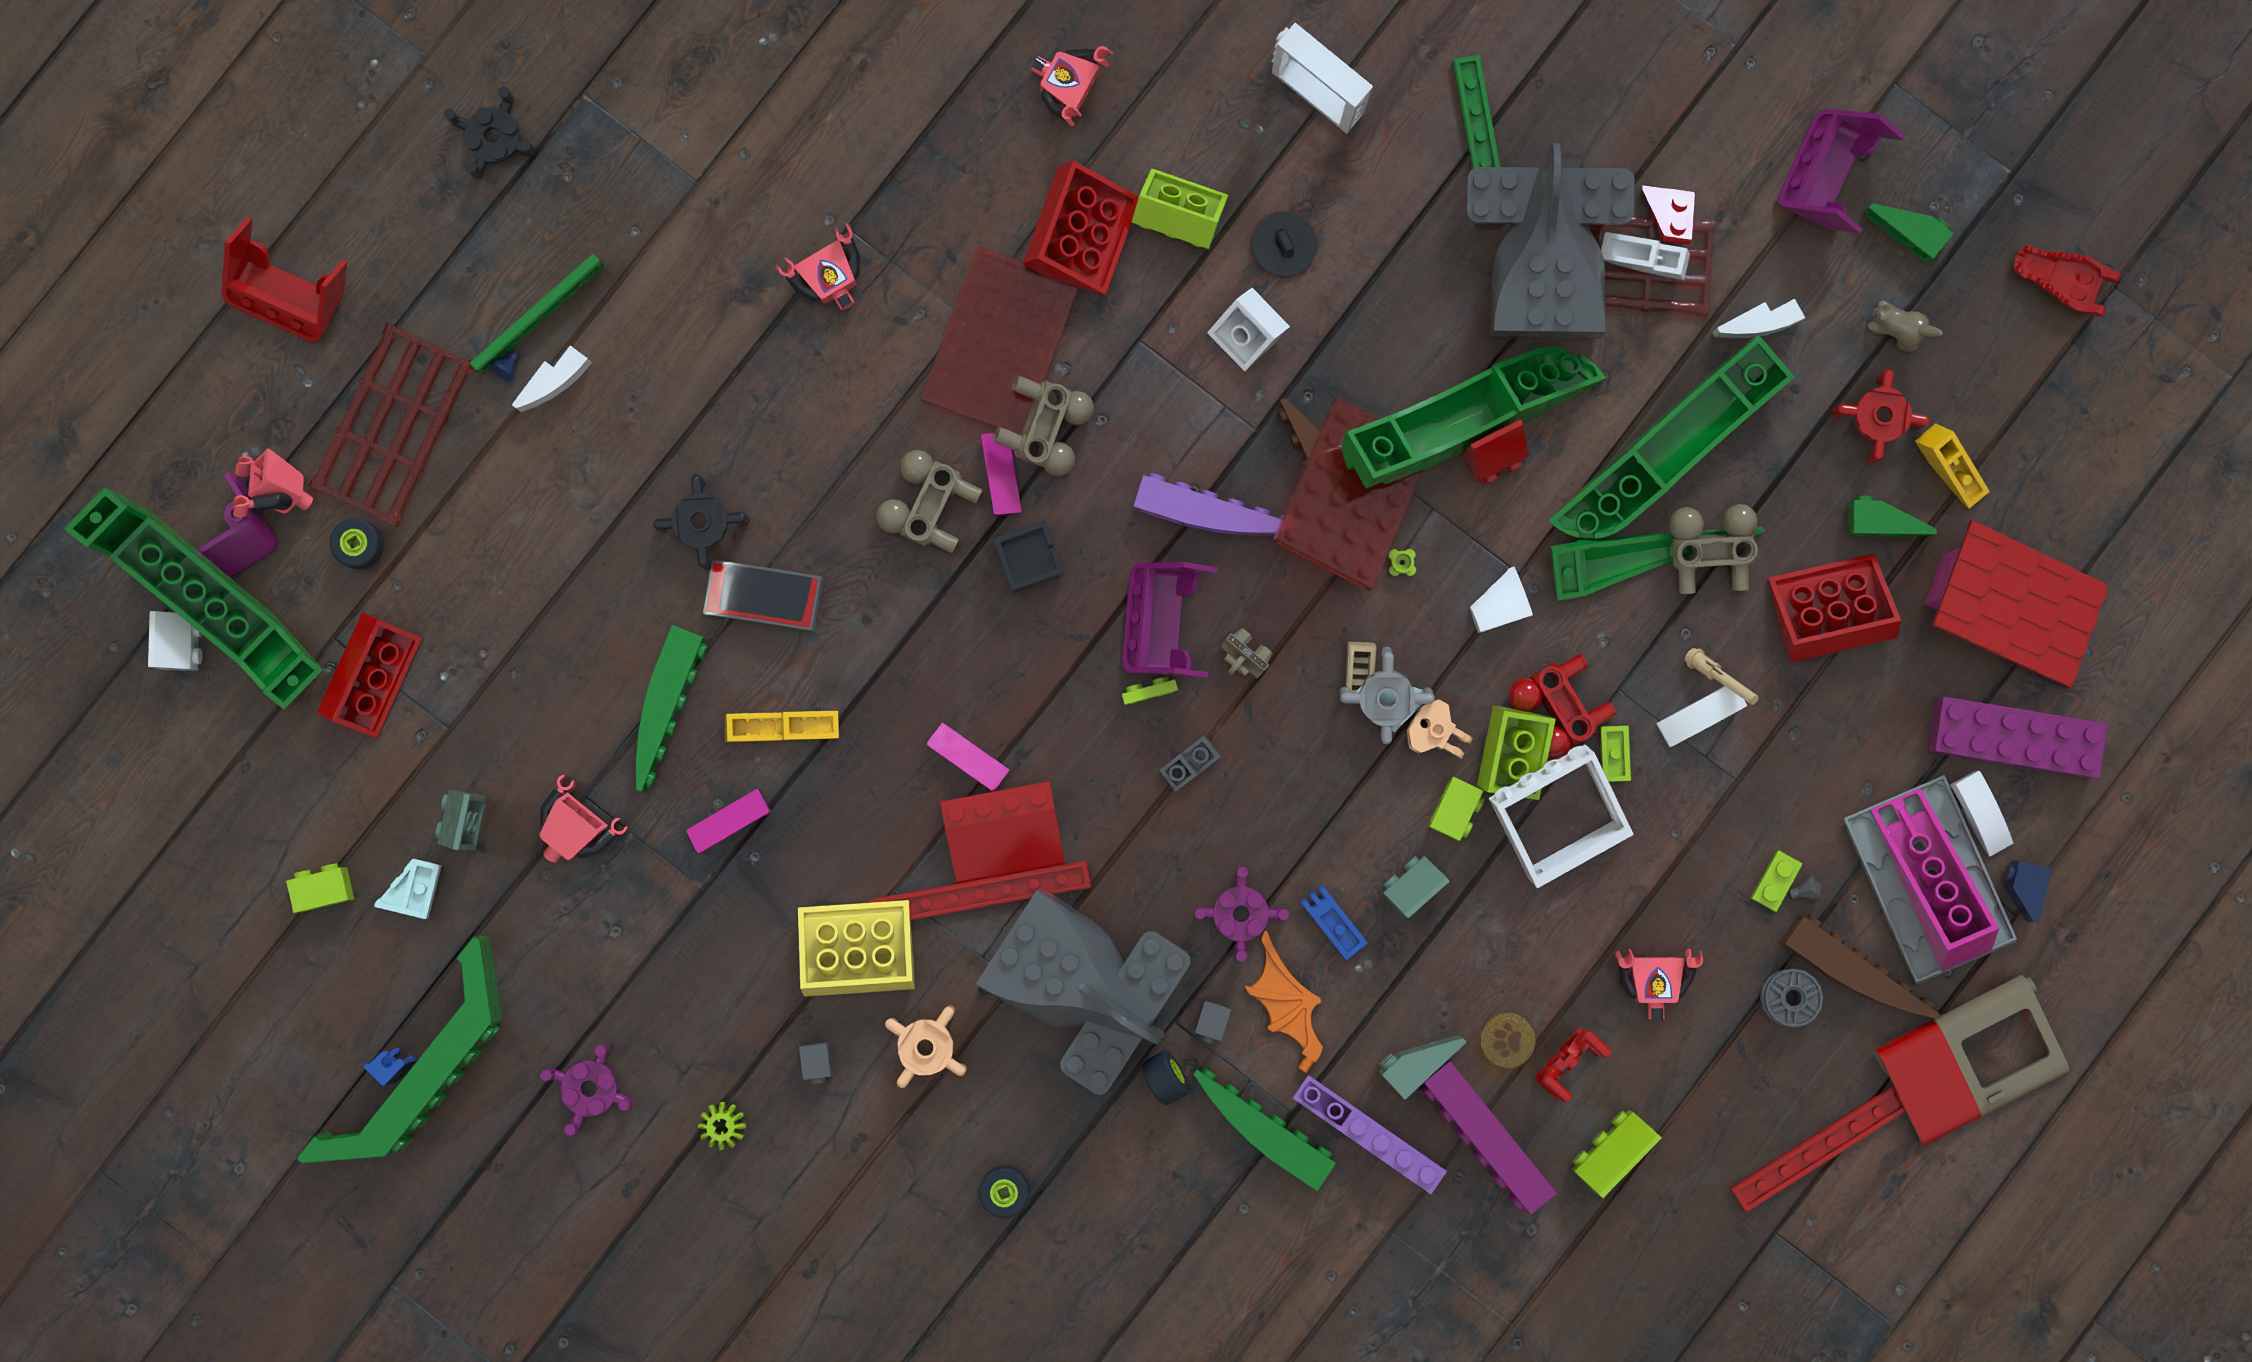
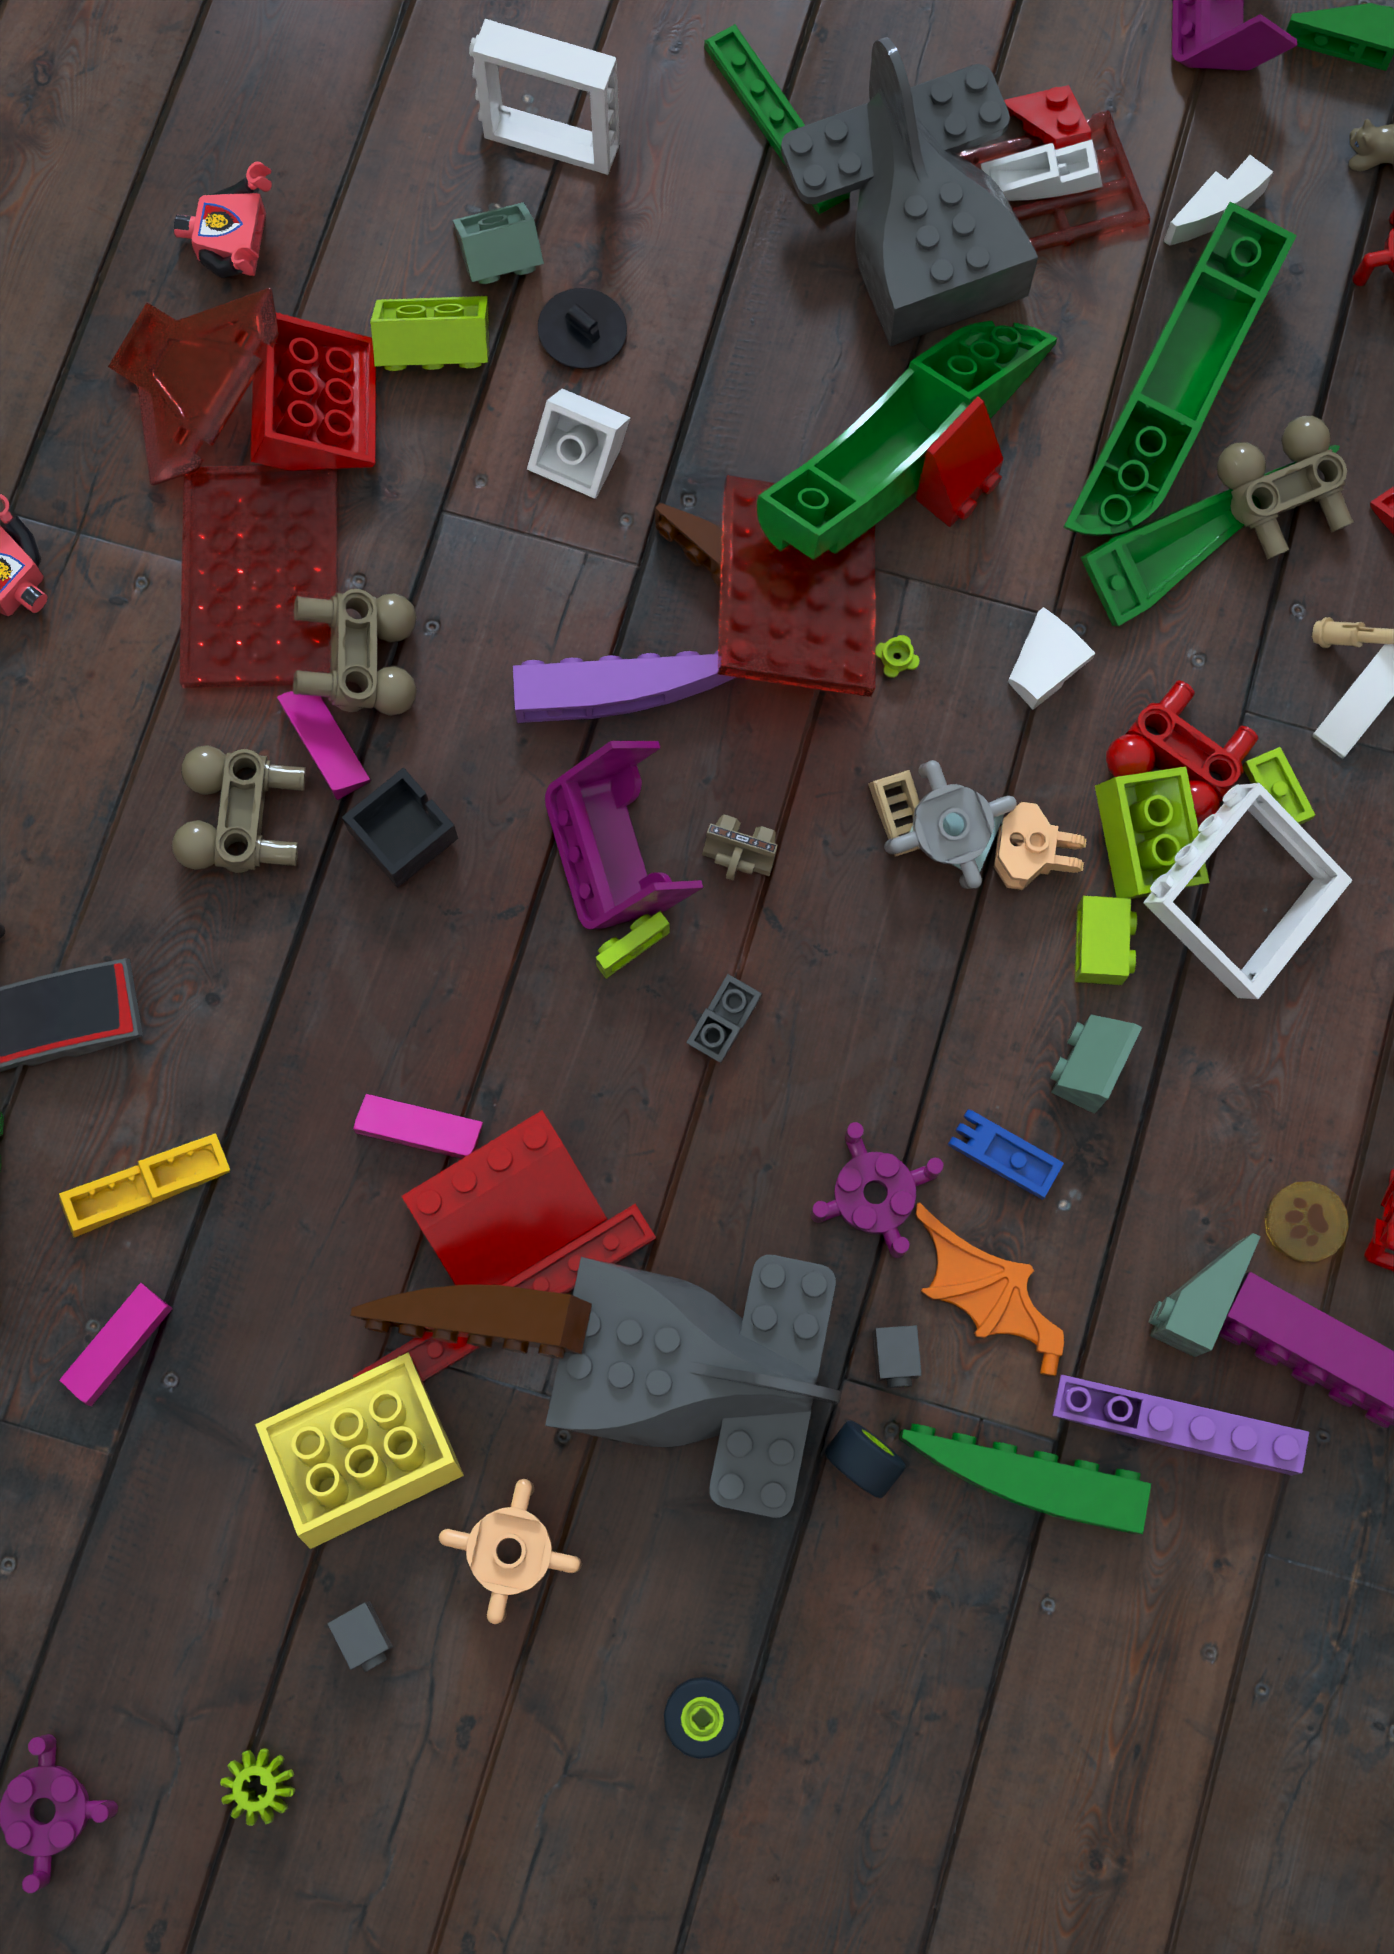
camera: 20 degrees left, 10 degrees down
none -> clear red plate [108,288,279,485]
none -> reddish brown slope [350,1285,592,1359]
none -> sand green slope [453,202,544,284]

